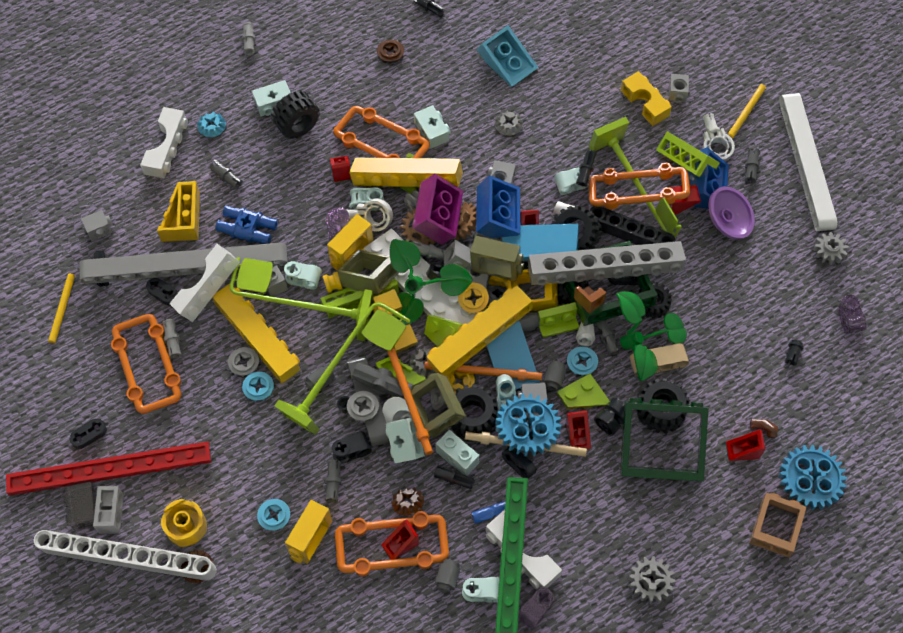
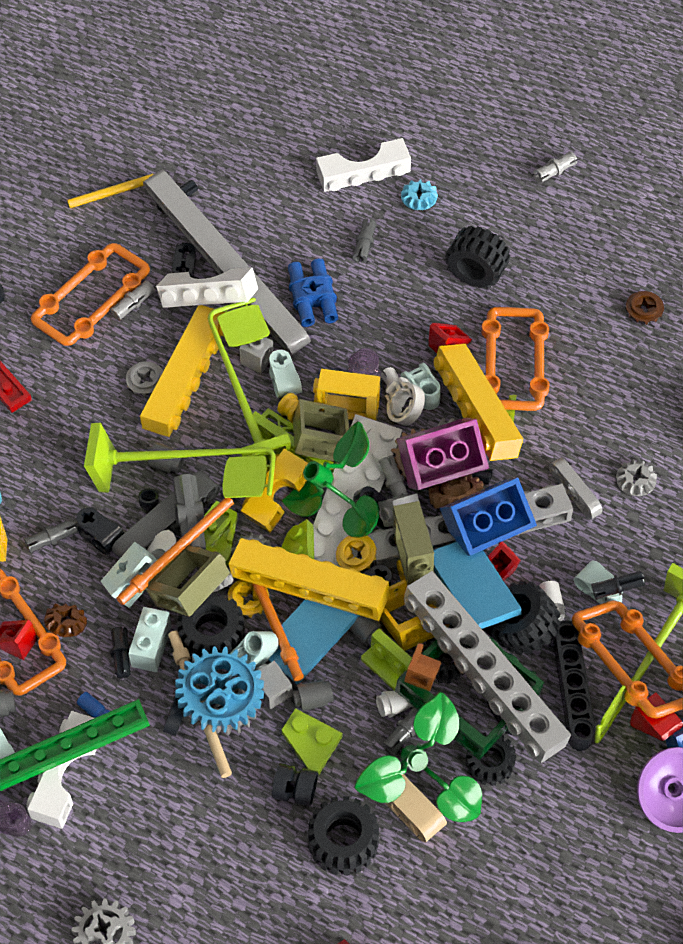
camera: 60 degrees right, 5 degrees down
light grey brick [81,210,113,241] -> none
yellow wedge [157,181,200,242] -> none
medium azure gear [242,372,274,402] -> none
light aqua brick [252,80,291,116] -> none
light grey gear [347,391,379,422] -> none
light aqua brick [414,105,451,149] -> none
red slope [565,410,591,449] -> none
medium azure gear [567,347,598,377] -> none
dark green window [620,398,709,482] -> none
none -> light grey beam [549,457,602,520]

